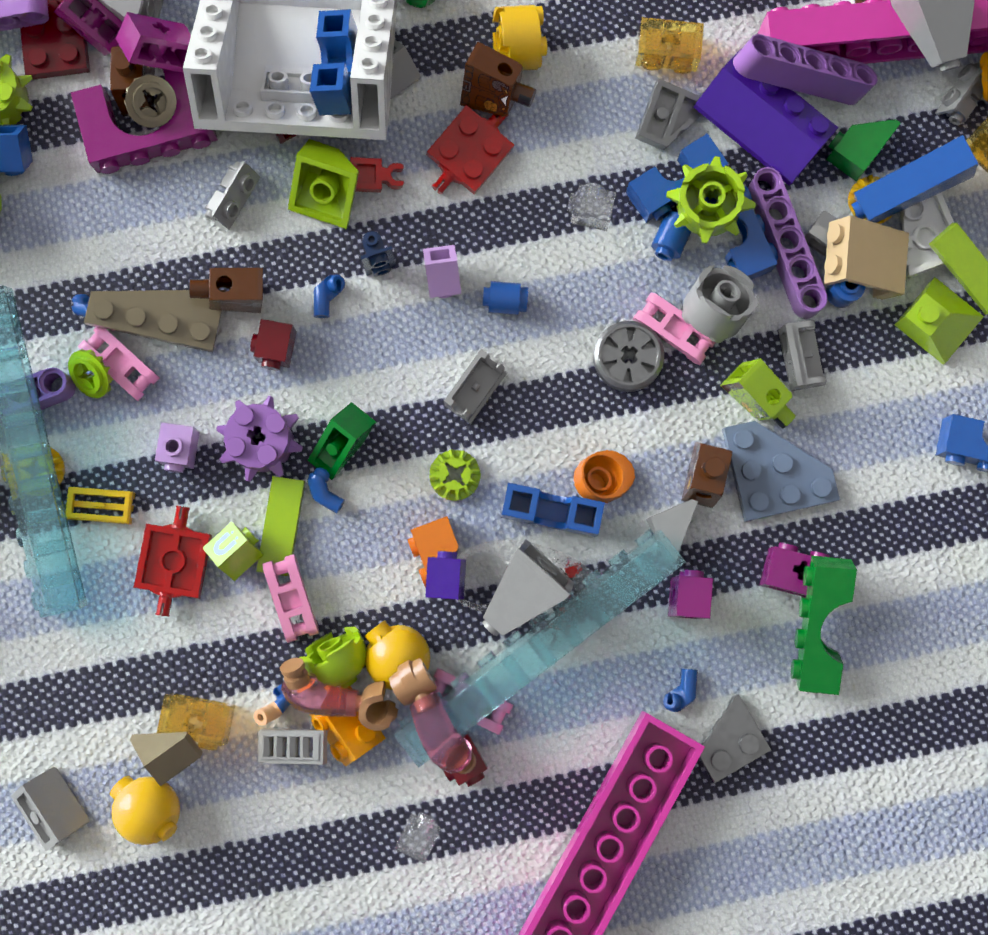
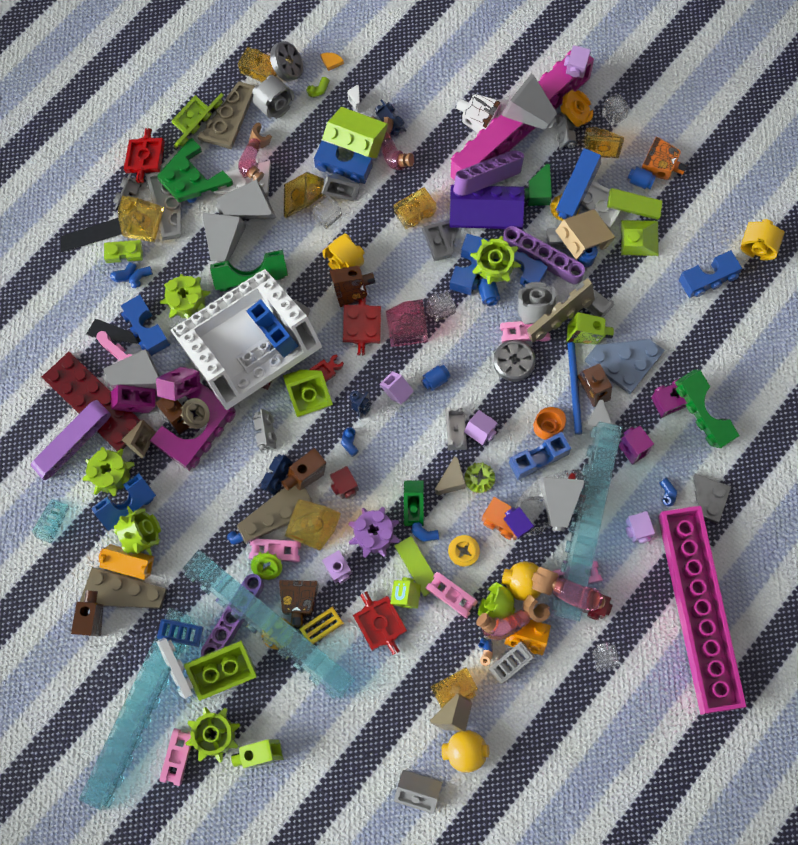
camera: 30 degrees left, 10 degrees down
none -> dark tan slope [122,420,156,458]
none -> dark blue hinge [260,454,293,496]
none -> torso [279,580,319,627]
none -> clear yellow slope [285,499,341,550]
none -> clear pink slope [386,299,428,347]
none -> dark tan slope [435,456,465,495]
none -> yellow gear [448,535,480,567]
none -> lavender brick [464,410,497,445]
none -> dark tan wing [527,278,595,343]
none -> blue piece [567,342,582,435]
none -> lavender brick [626,511,655,544]

